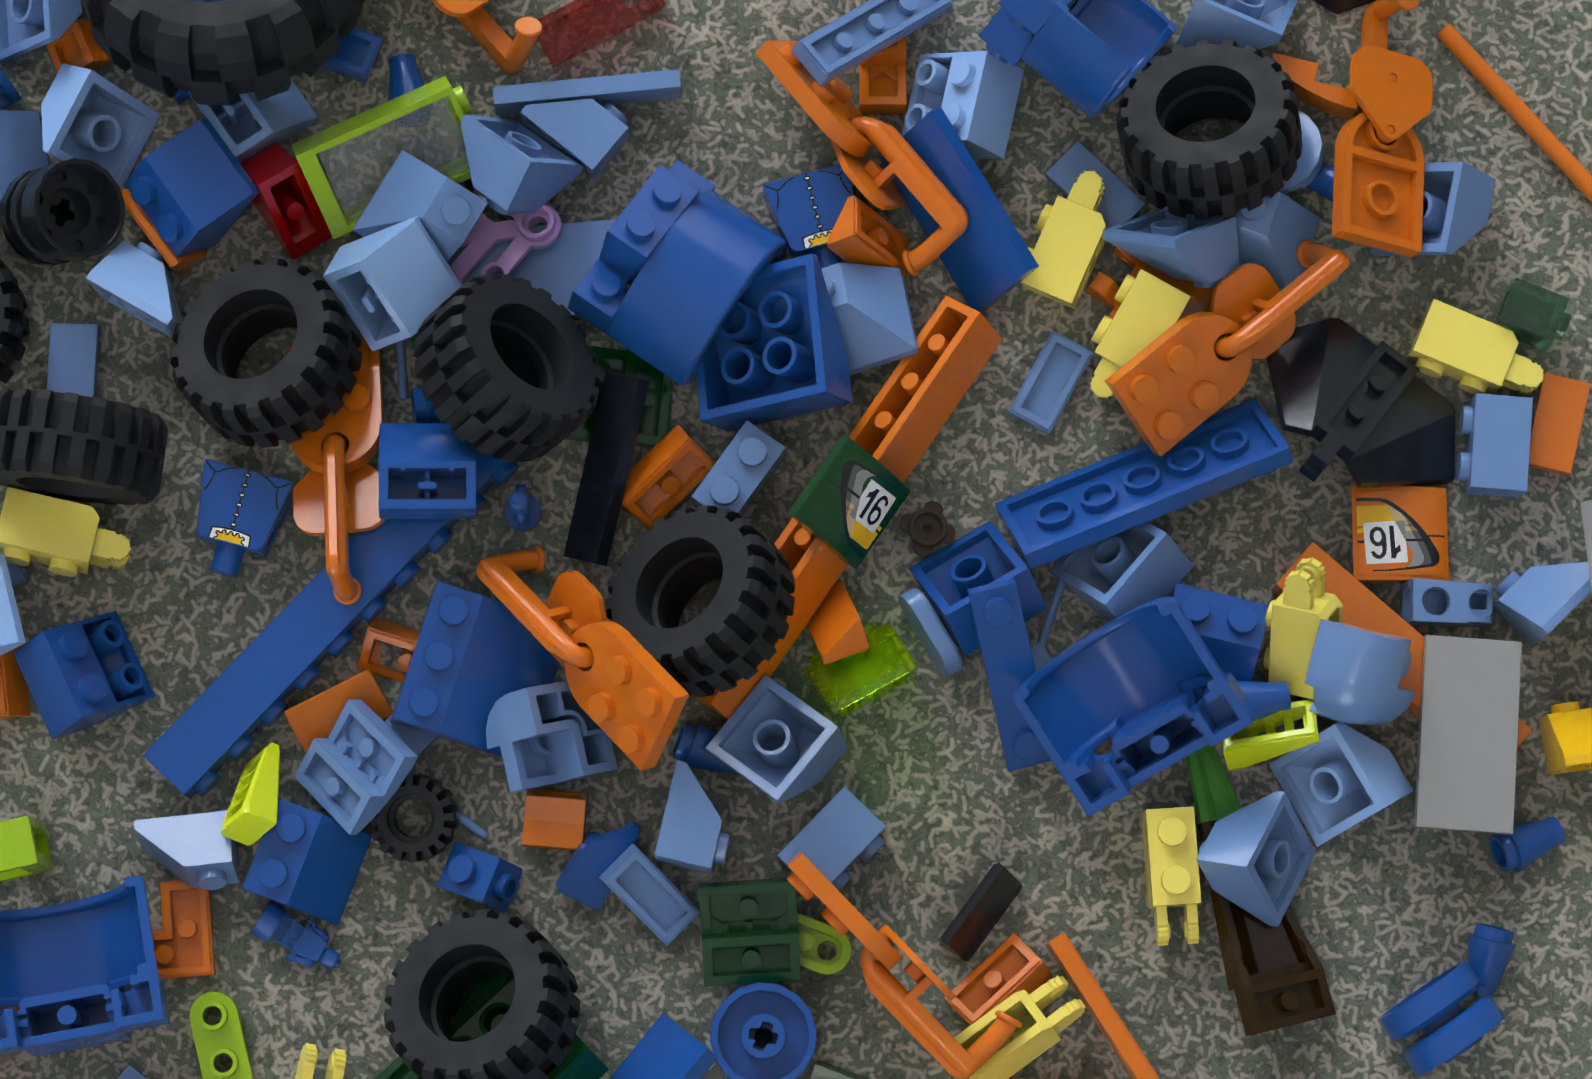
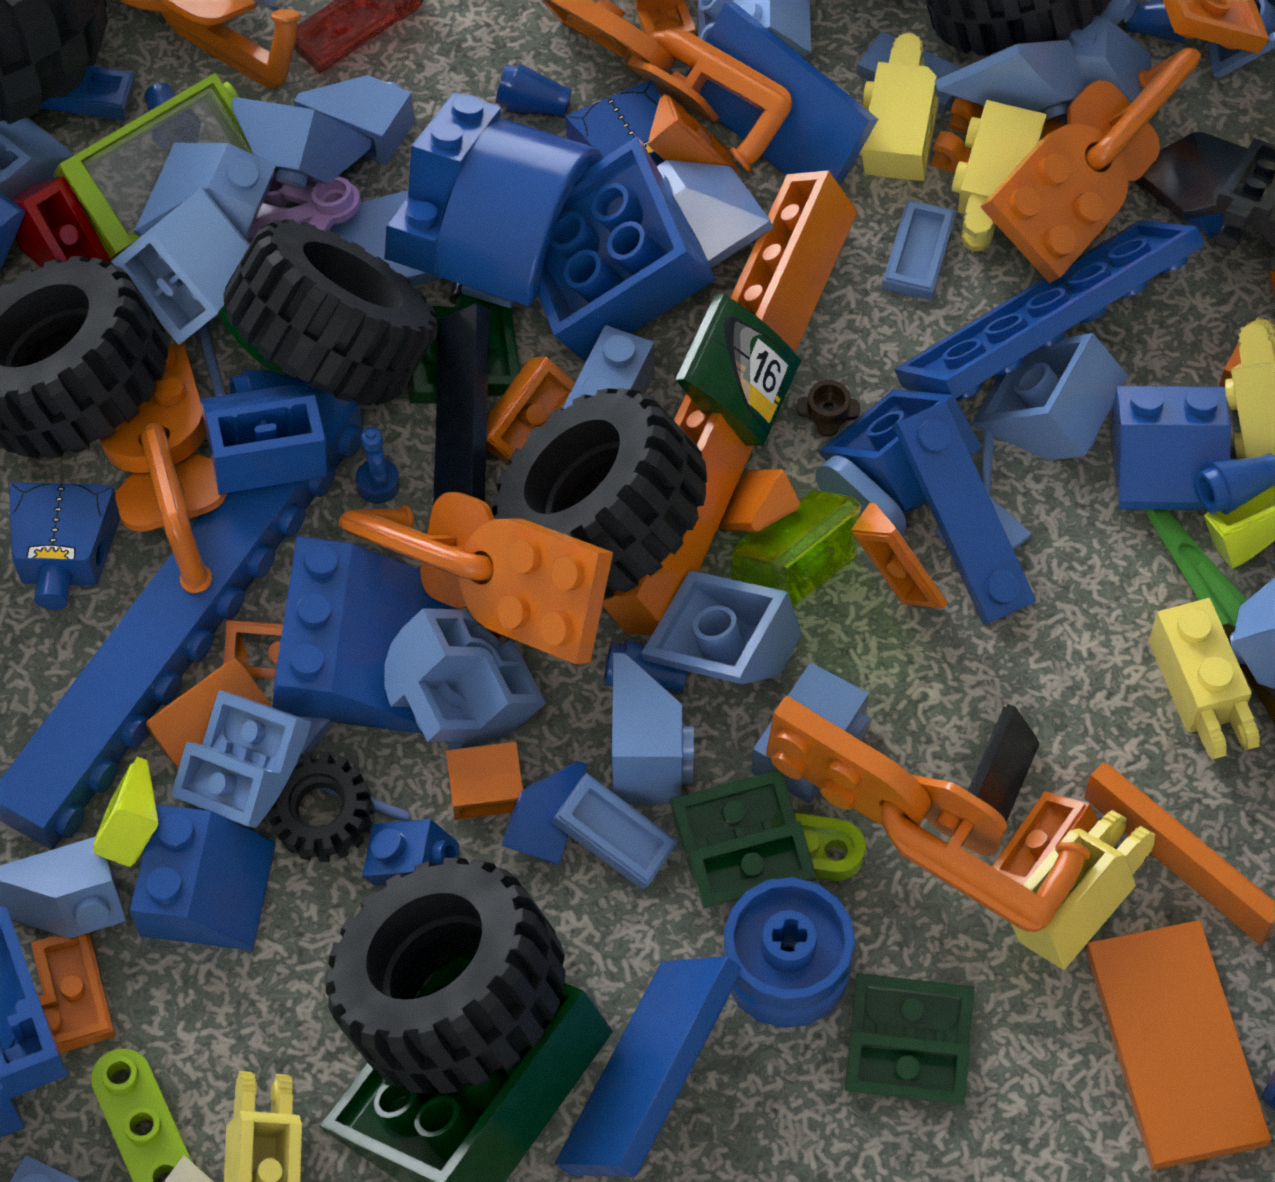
camera: 10 degrees left, 20 degrees down
blue piece [250,900,341,970] -> none
medium blue tile [492,69,682,116] -> none
blue piece [1012,596,1256,817] -> none
none -> blue cone [495,63,572,118]
none -> orange slope [851,502,948,608]

